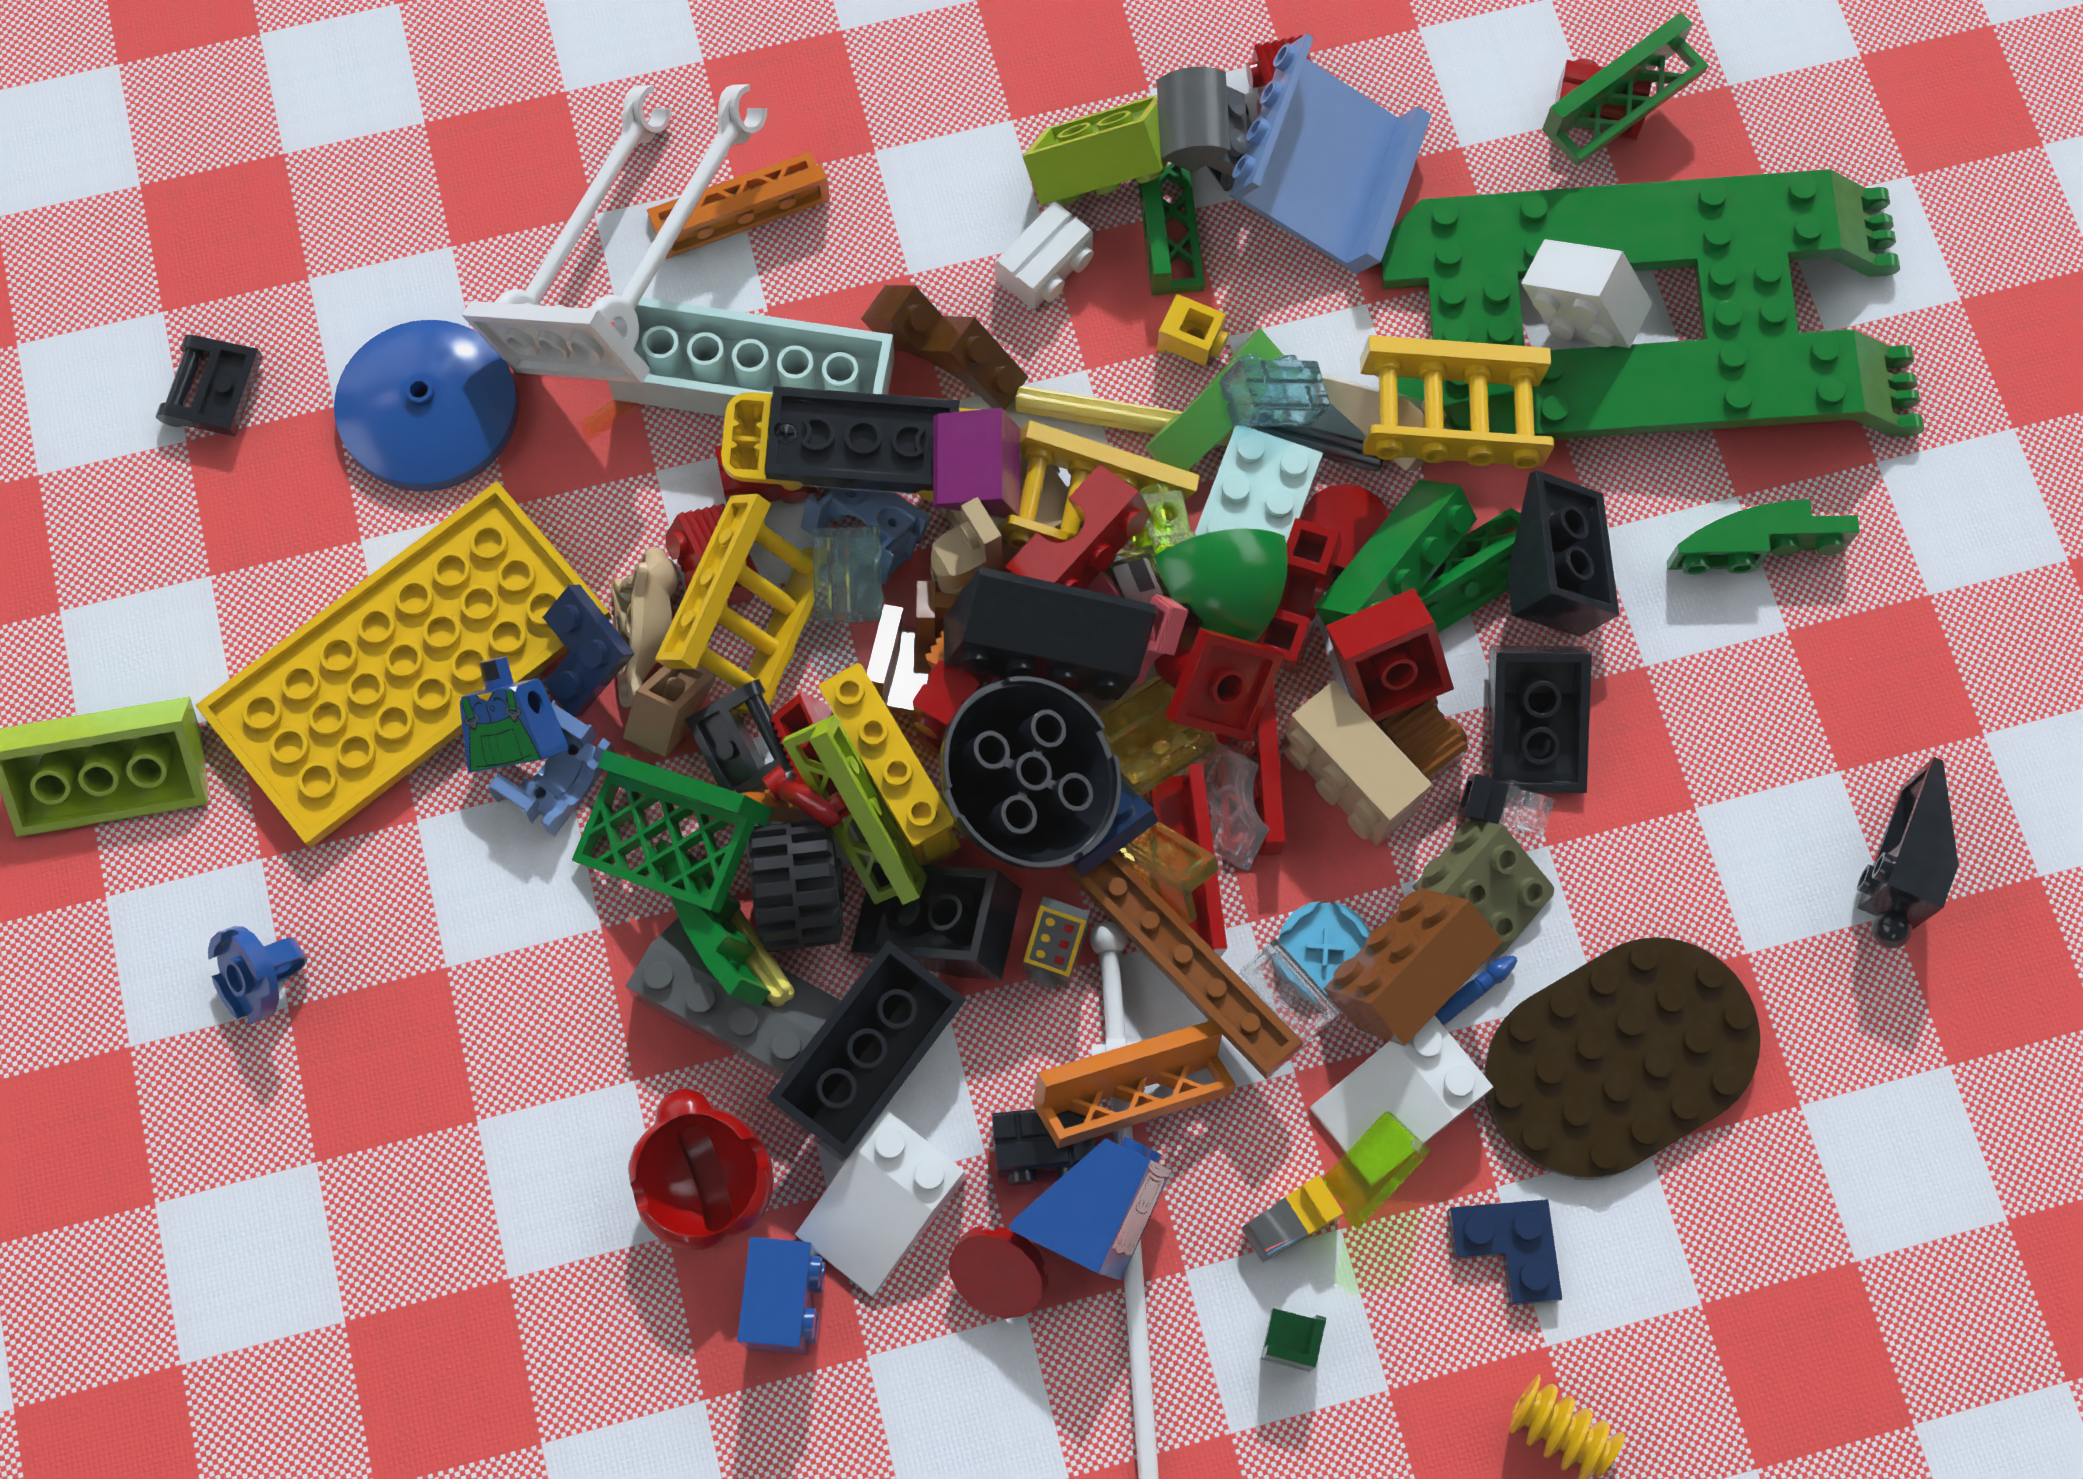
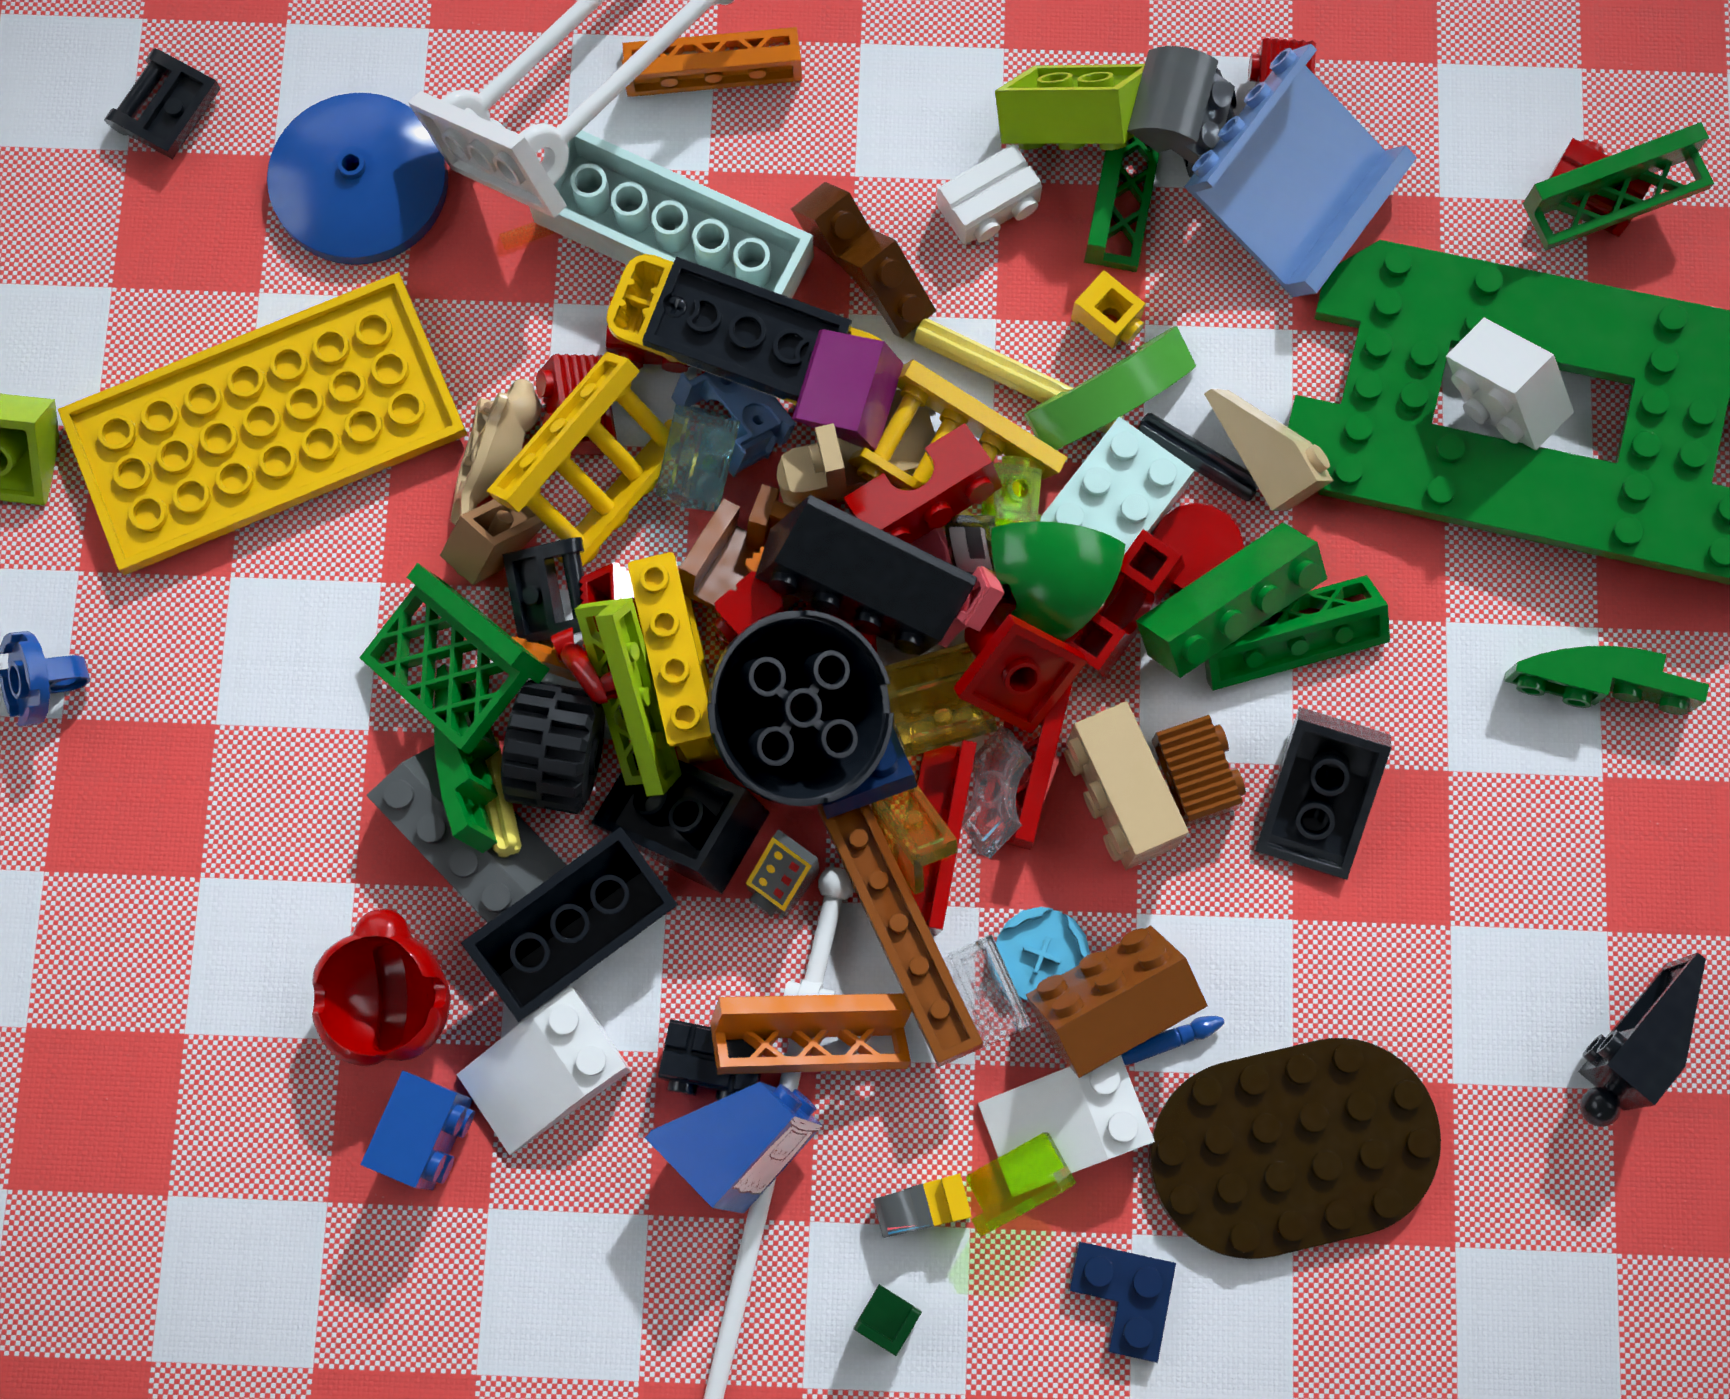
camera: 20 degrees right, 5 degrees up
torso [460,656,569,773] -> none
medium blue piece [488,700,615,837] -> none
dark blue plate [542,584,635,717] -> none
red tile [949,1226,1048,1319] -> none
clear light blue brick [1220,354,1330,426] -> none
red brick [1326,588,1454,723] -> none
yellow fence [1360,335,1554,469] -> none
olive bracket [1413,819,1554,956] -> none
leg [1457,774,1555,837] -> none
black slope [1507,470,1620,637] -> none

